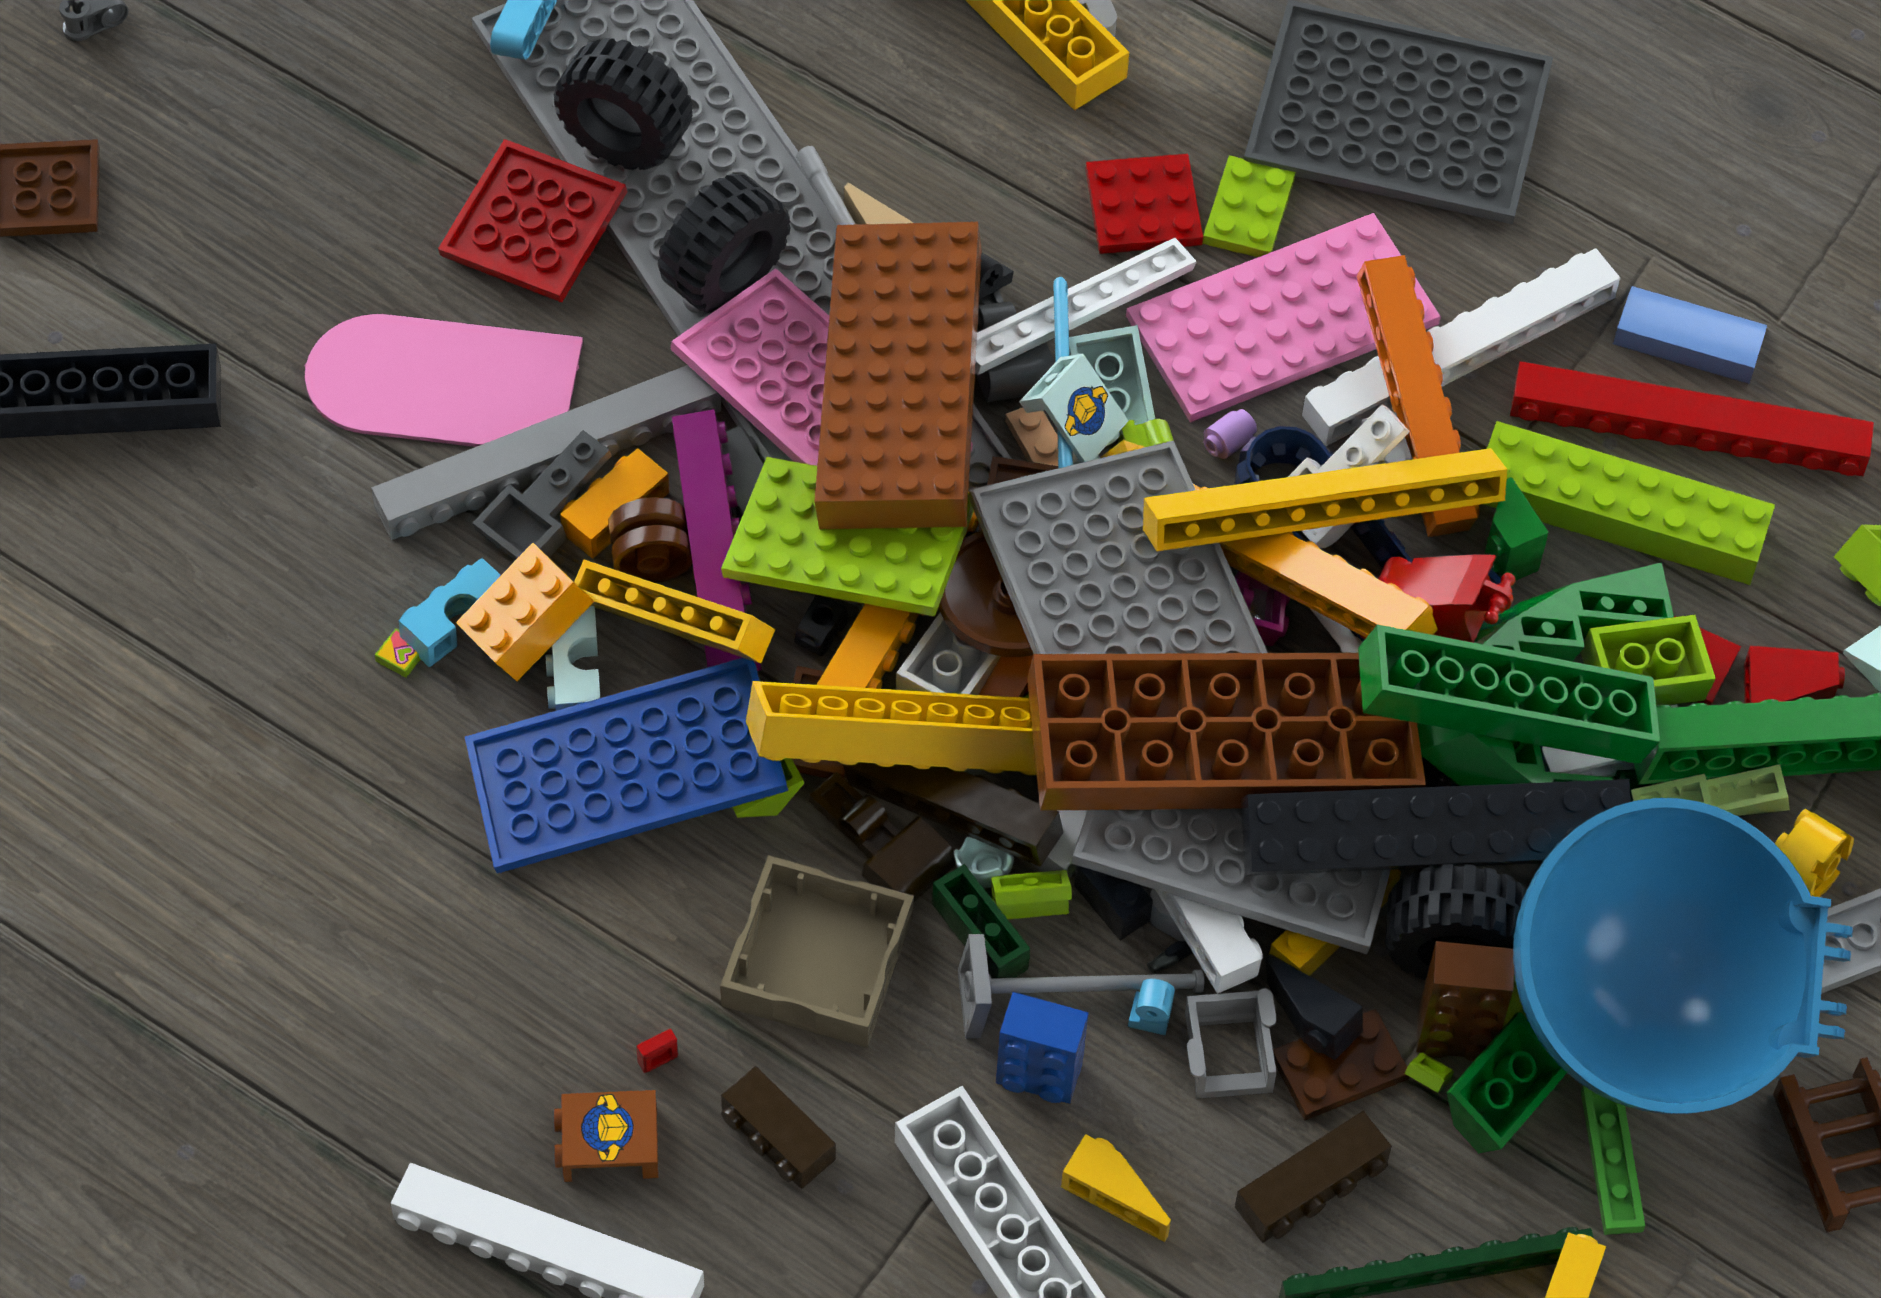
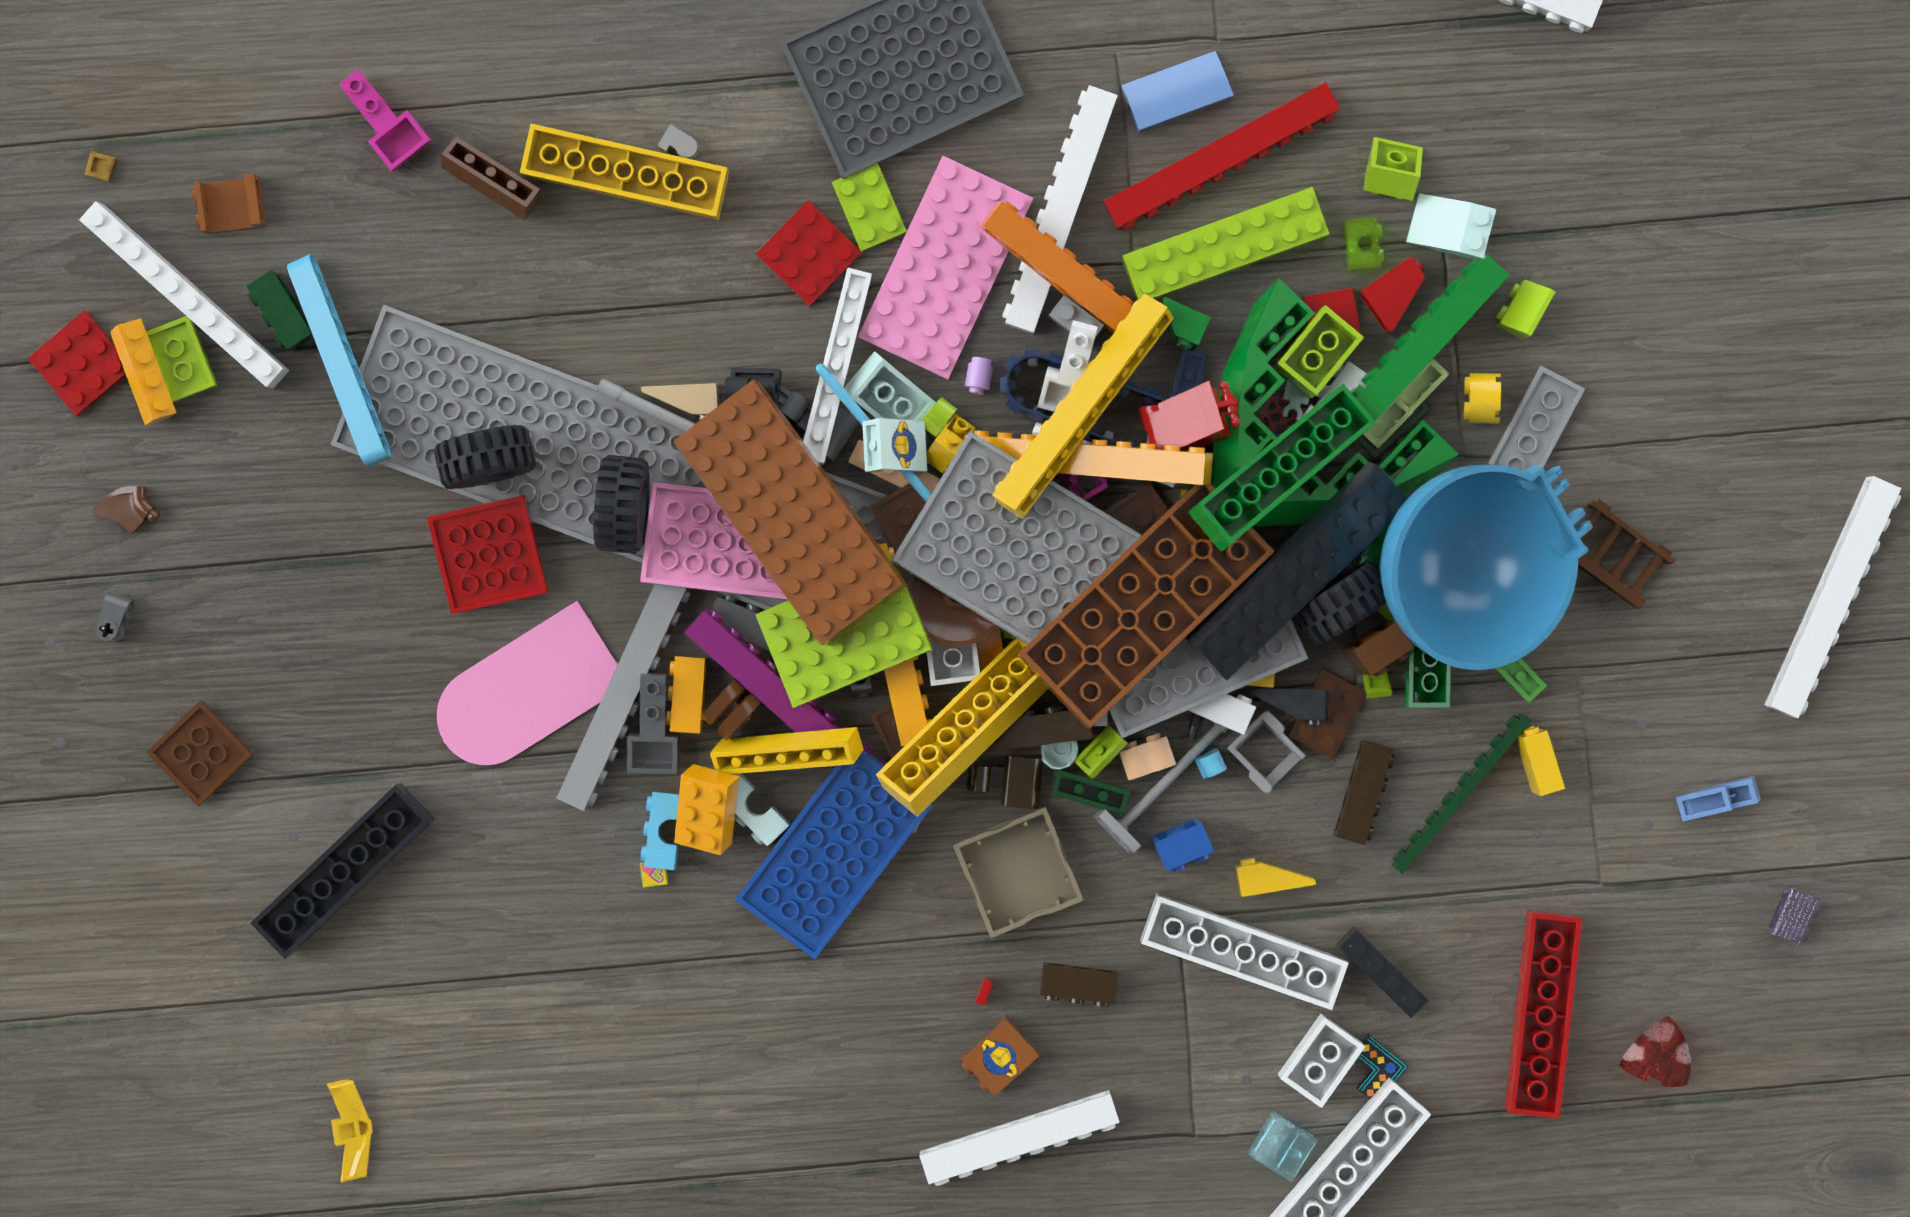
camera: 40 degrees left, 30 degrees up
none -> light nougat brick [1119,733,1176,780]
none -> clear neon green brick [1343,217,1384,272]

